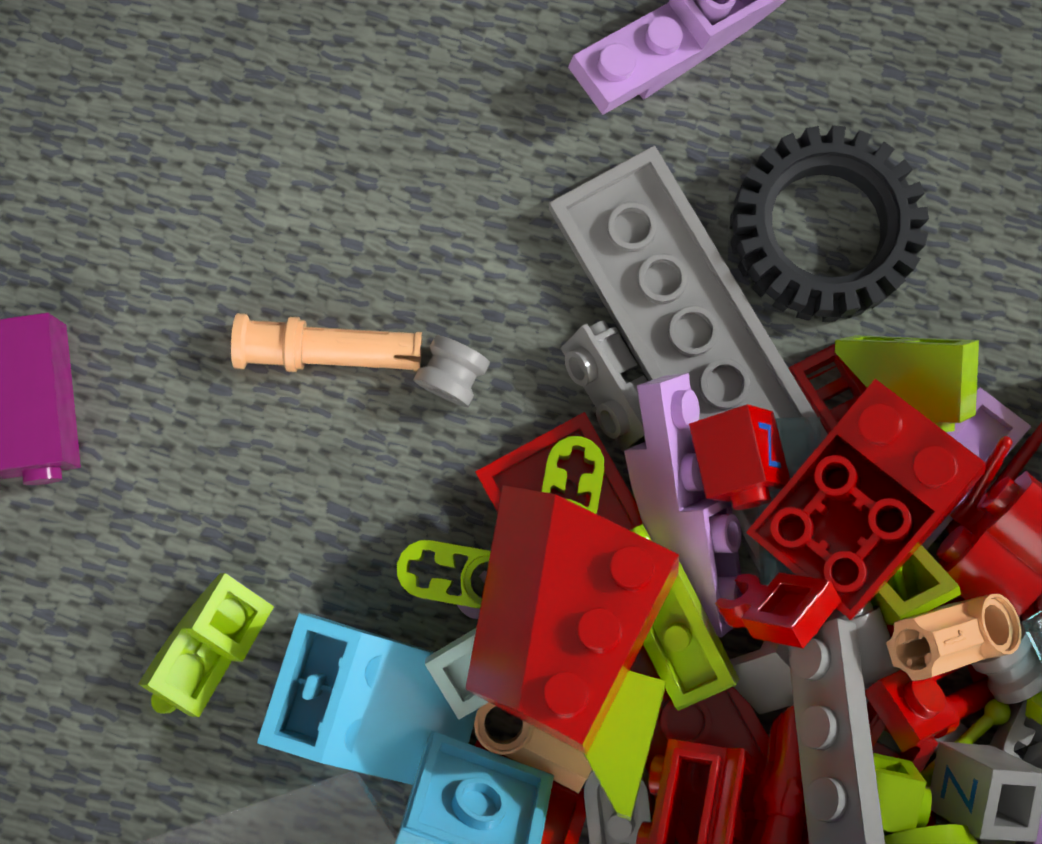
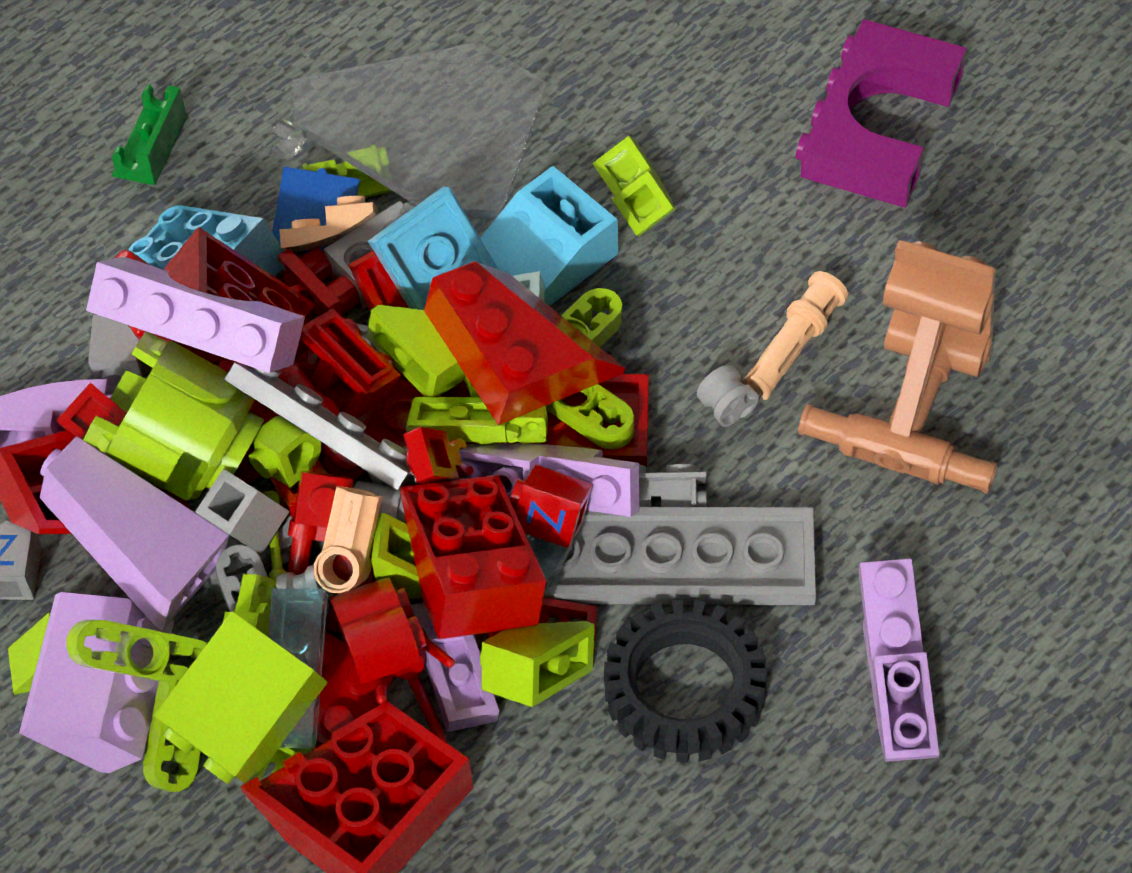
camera: 125 degrees right, 25 degrees down
none -> nougat plate [798,240,998,494]

